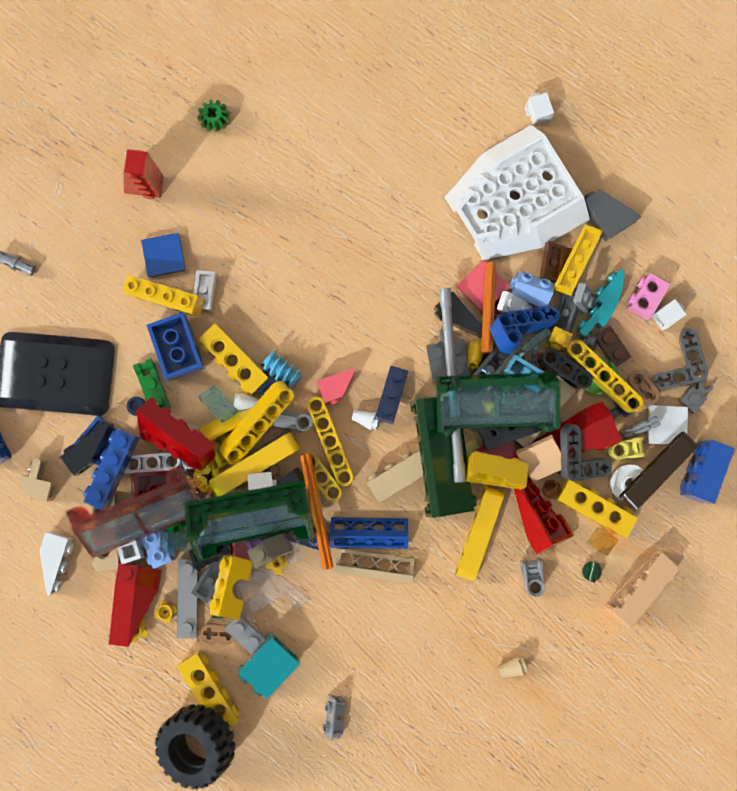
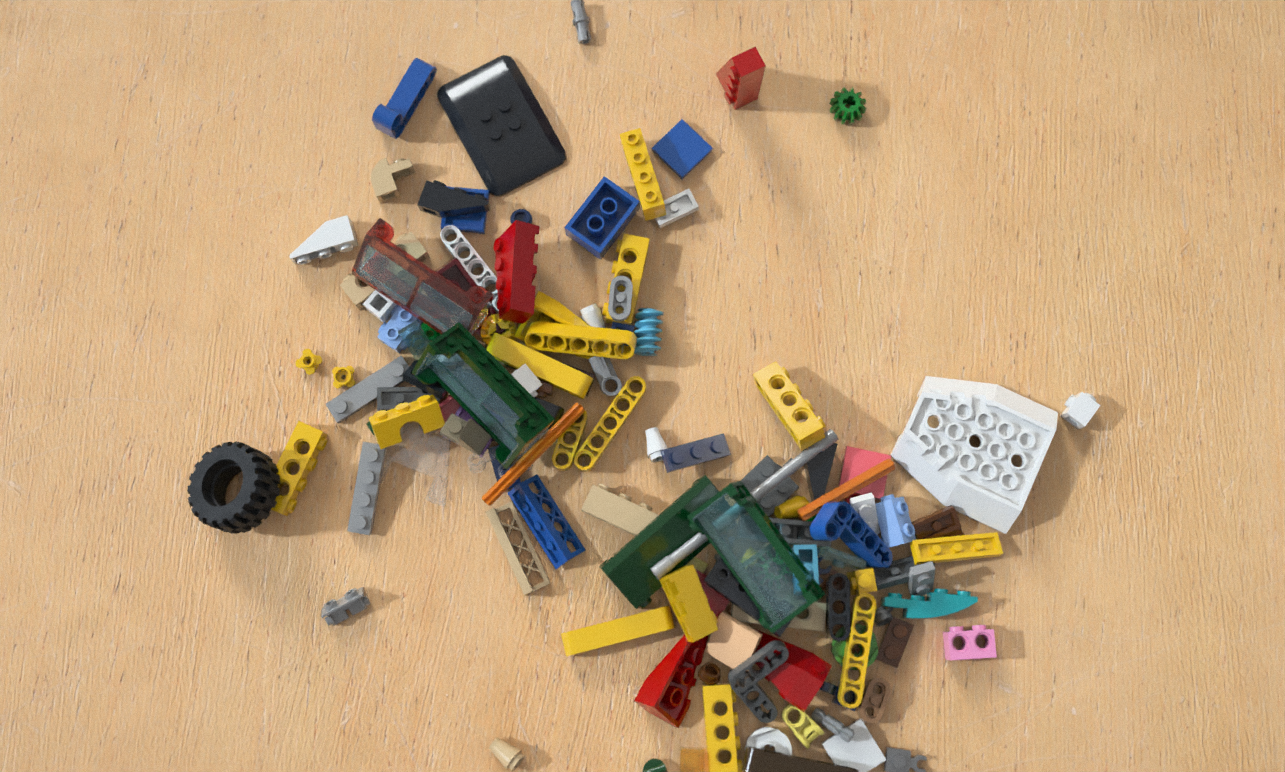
camera: 55 degrees right, 5 degrees down
blue brick [83,429,140,510] -> none
red wedge [109,563,162,647] -> none
green plate [133,358,171,409] -> none
clear light blue plate [198,385,237,423] -> none
medium nougat beam [200,623,235,644] -> none
teal panel [238,633,300,699] -> none
yellow plate [266,557,289,575] -> none
coral slope [317,368,355,406] -> none
light grey piece [520,558,545,597] -> none
dark grey slope [584,190,641,242] -> none
dark grey beam [651,328,708,391] -> none
white brick [652,299,687,331] -> none
none -> light grey plate [608,276,633,321]
none -> yellow brick [753,361,826,451]

